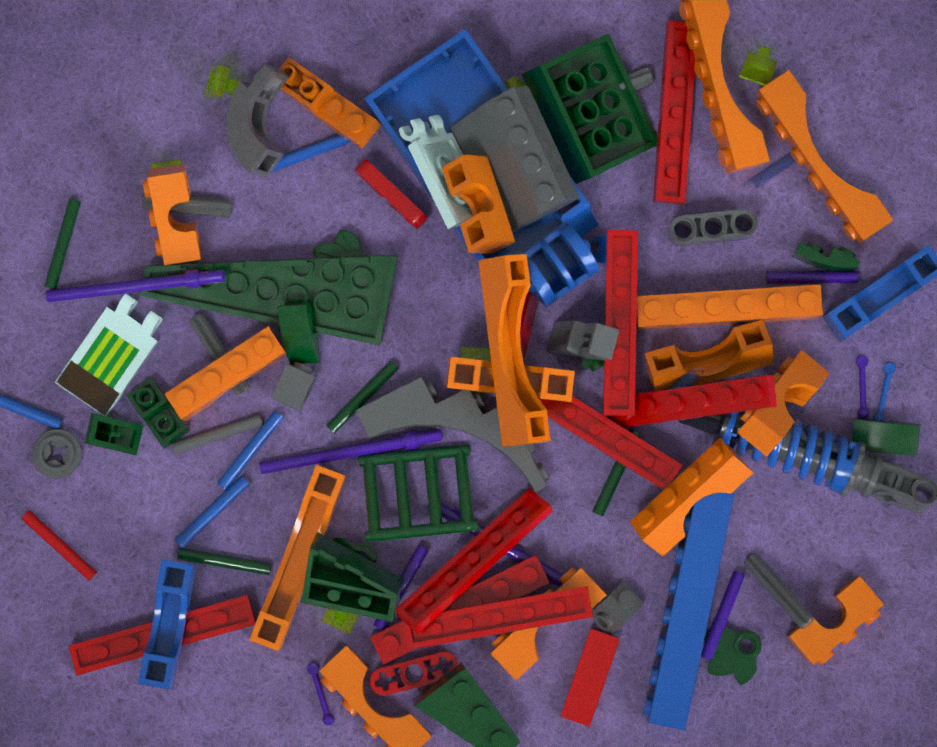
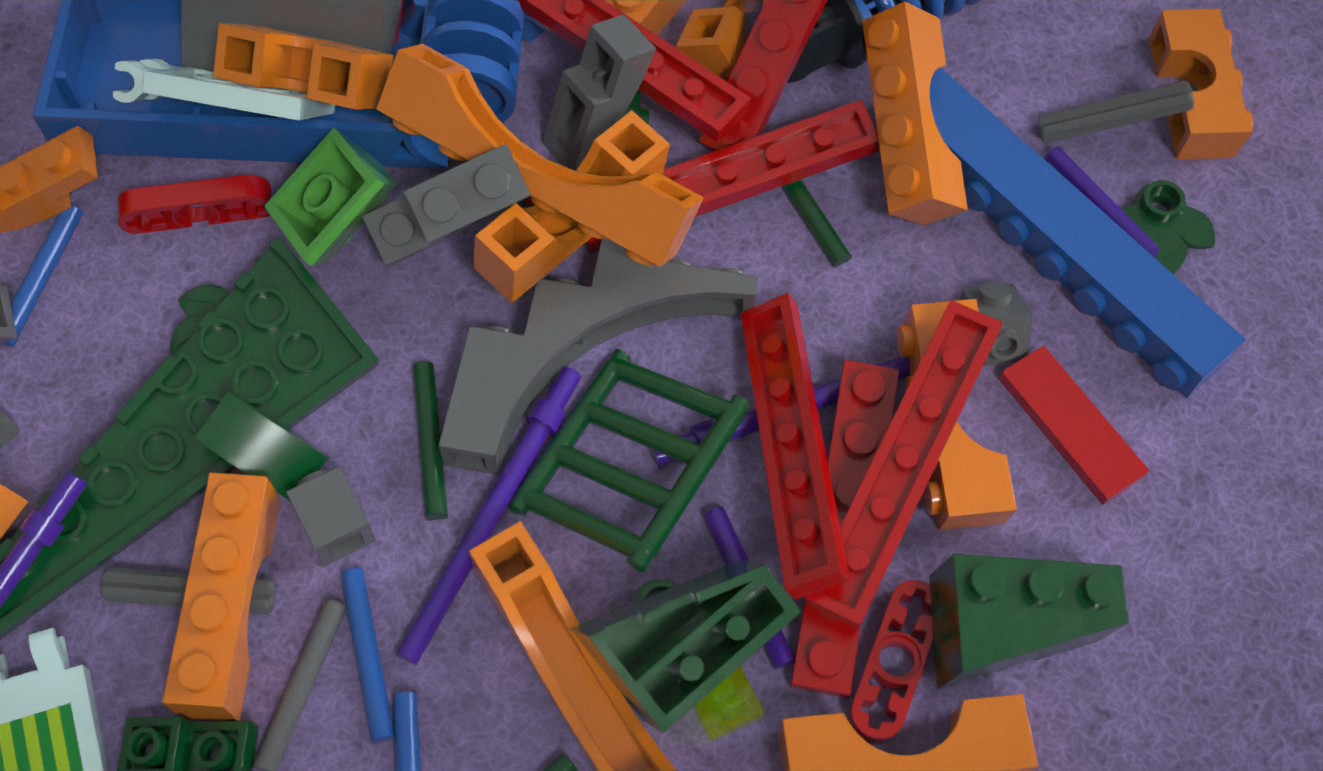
camera: 55 degrees left, 20 degrees down
none -> bright green slope [264,127,398,266]
none -> dark grey arch [362,144,531,266]

